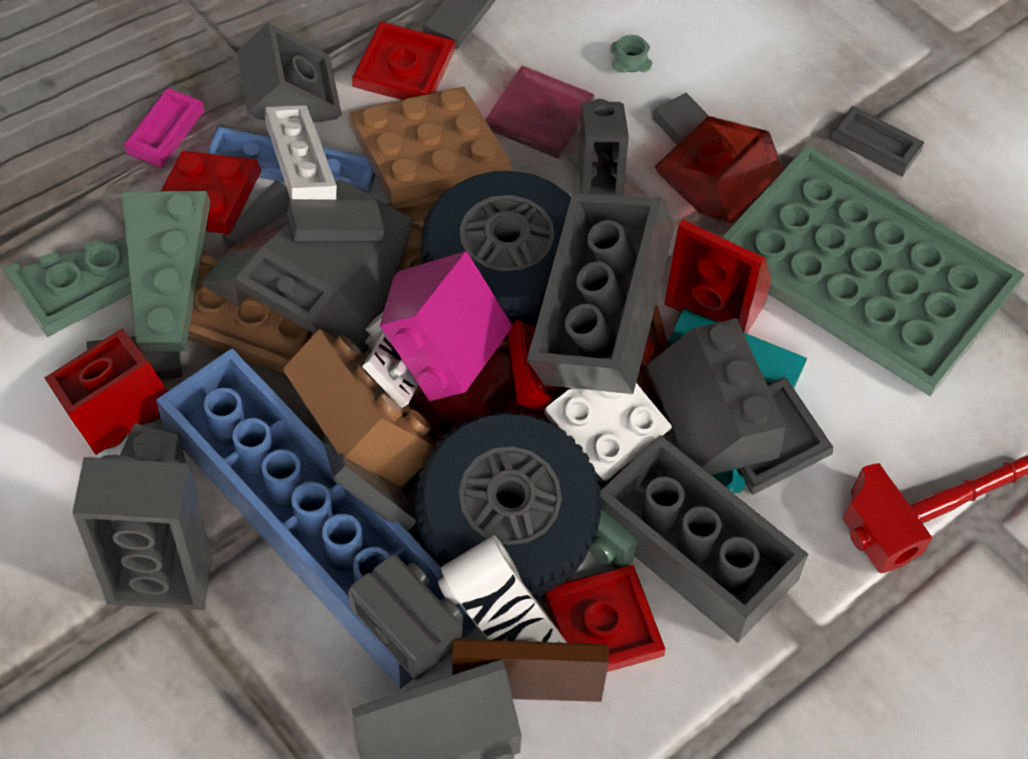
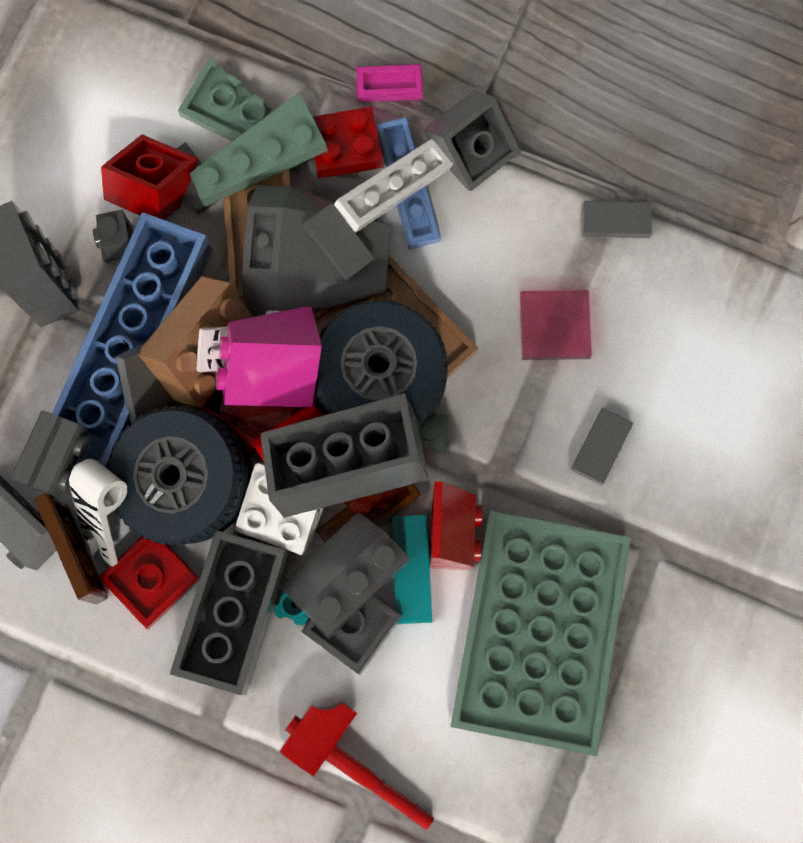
camera: 65 degrees right, 20 degrees up
medium nougat plate [349,86,511,204] -> none
red tile [352,21,455,100] -> none
dark grey torso [579,99,629,196] -> none
sand green plate [589,509,638,569] -> none
sand green plate [610,35,652,73] -> none
clear red slope [655,116,784,223] -> none
dark grey tile [831,105,924,177] -> none

